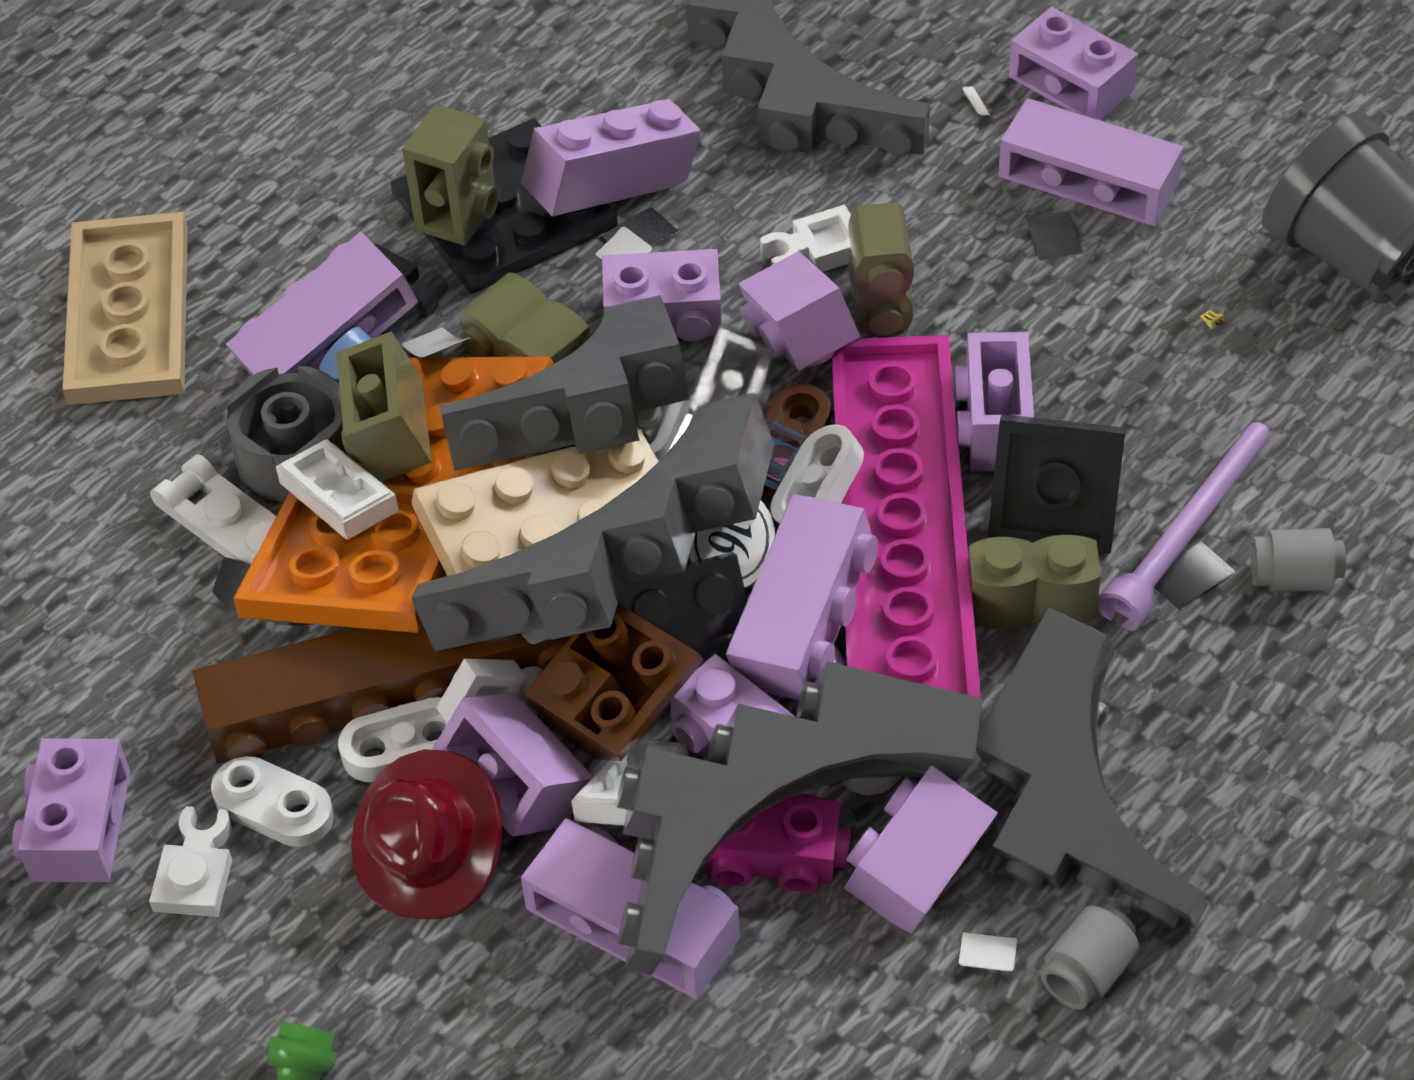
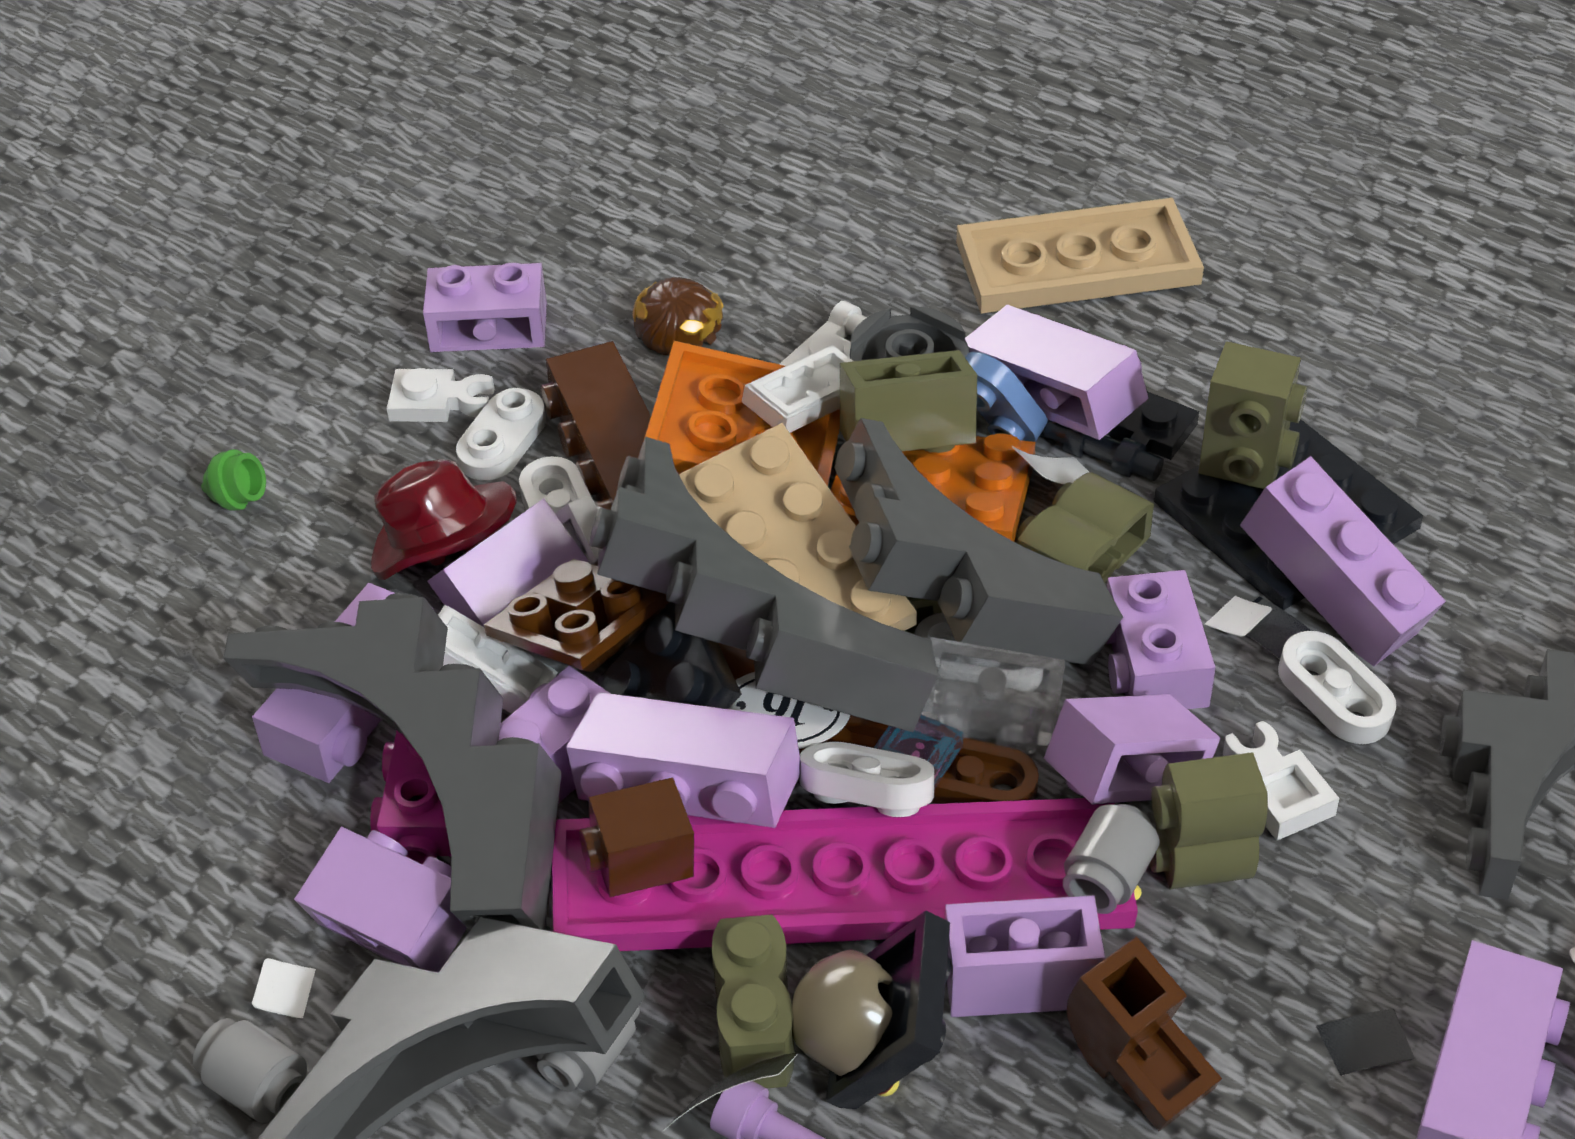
camera: 85 degrees right, 5 degrees down
none -> reddish brown brick [579,777,694,897]
none -> reddish brown hair [633,277,724,355]
none -> black sticker [663,1053,798,1131]
none -> dark tan hair [792,949,893,1076]
none -> light grey brick [1063,804,1160,914]
none -> reddish brown brick [1067,936,1222,1131]
none -> white plate [1278,631,1396,744]

